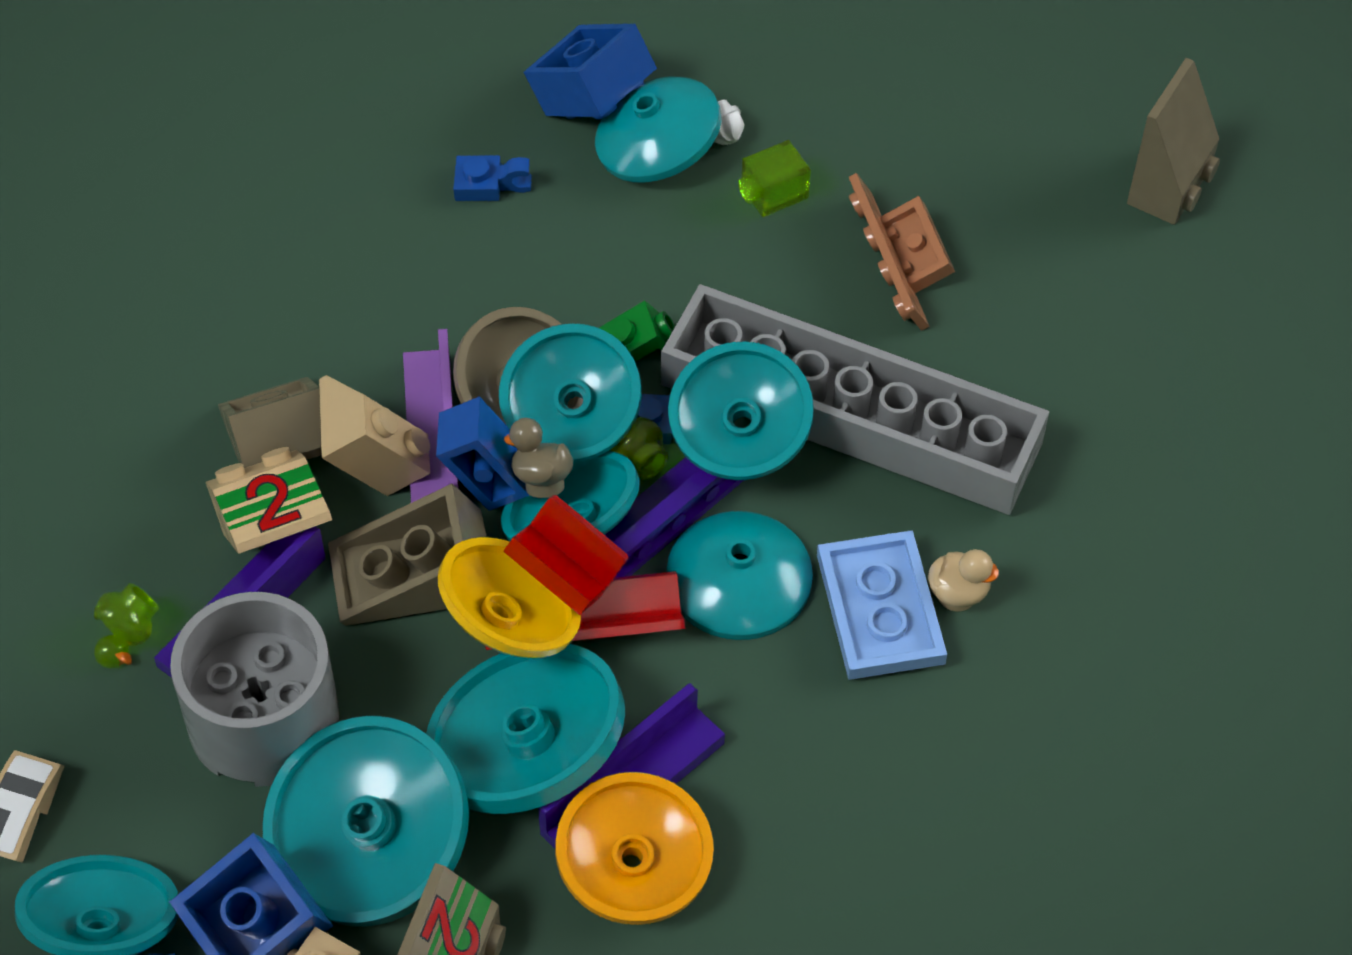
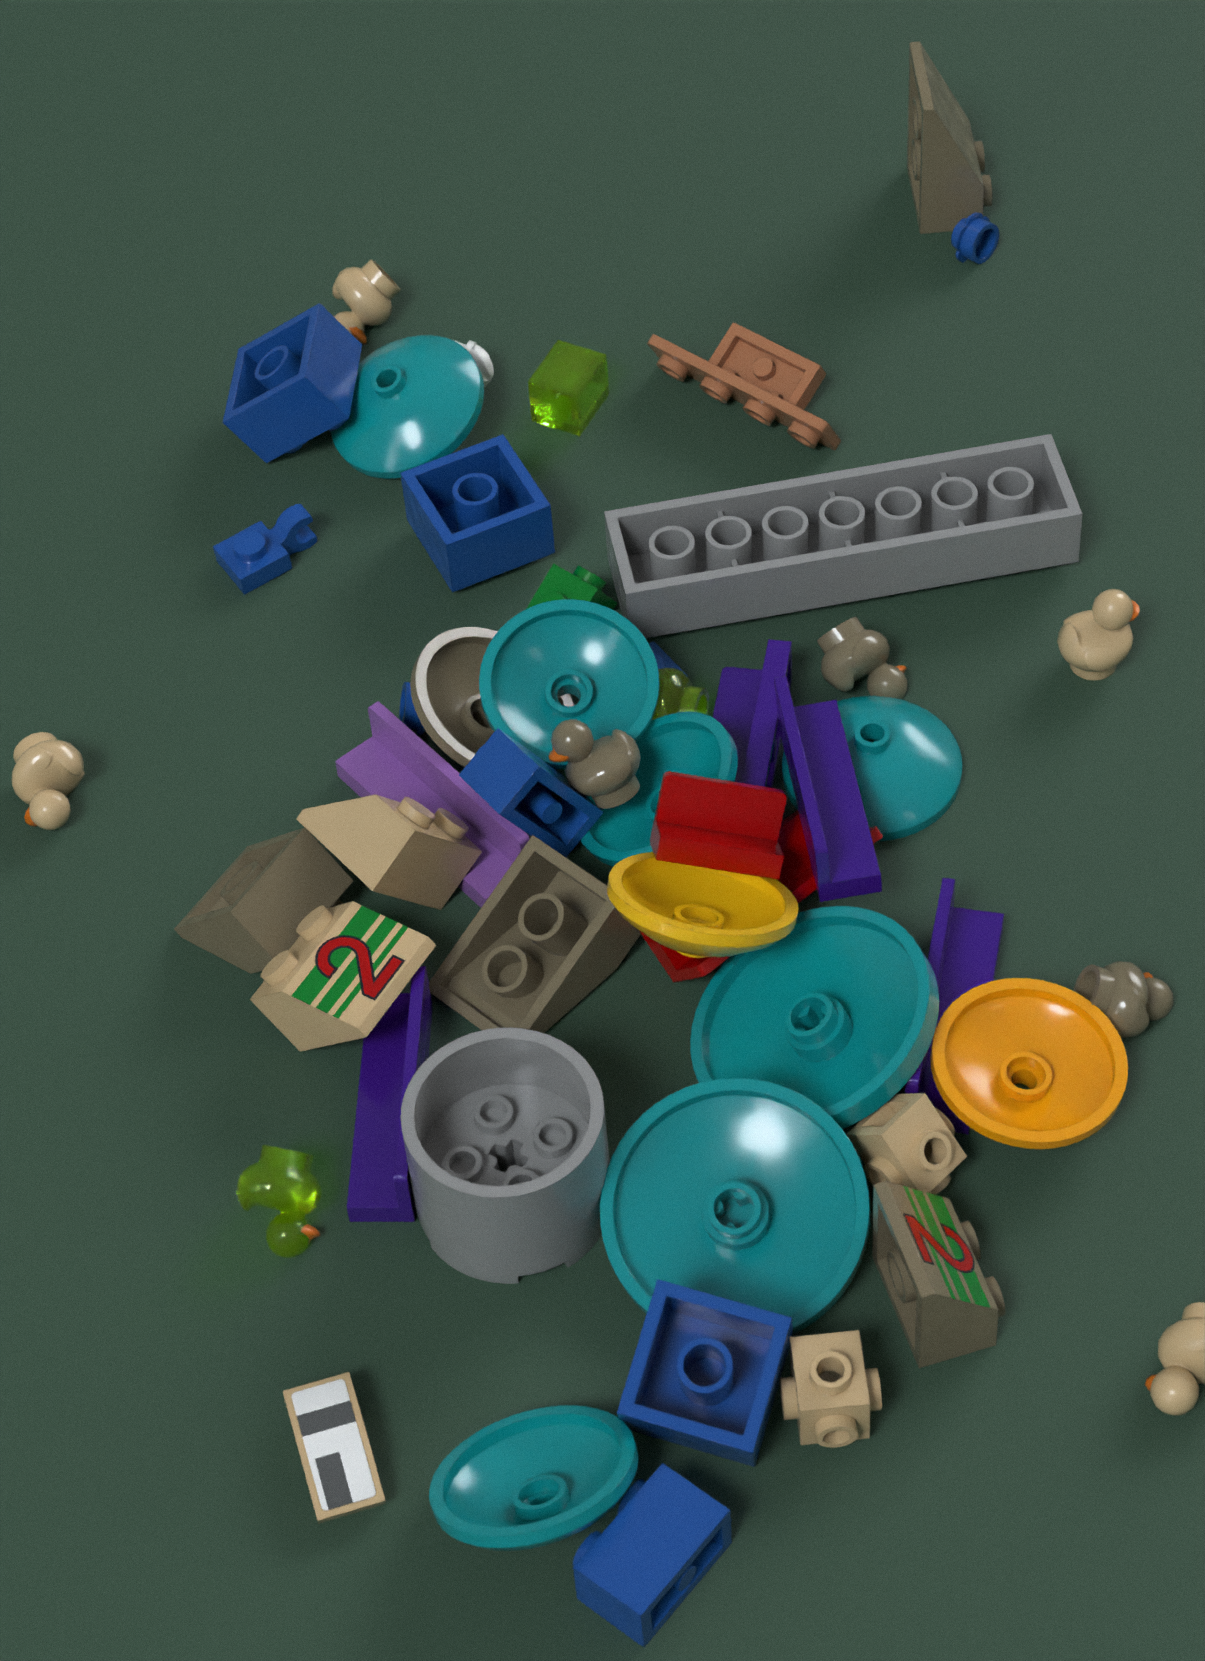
camera: 30 degrees left, 5 degrees down
teal dish [668,341,814,480] -> none
light blue plate [817,530,947,680] -> none
none -> tan animal [11,732,85,830]
none -> tan animal [332,259,401,344]
none -> blue brick [400,434,555,593]
none -> dark purple panel [774,676,882,902]
none -> dark tan animal [817,616,907,699]
none -> tan brick [846,1093,967,1195]
none -> blue plate [951,212,999,264]
none -> dark tan animal [1073,961,1173,1038]

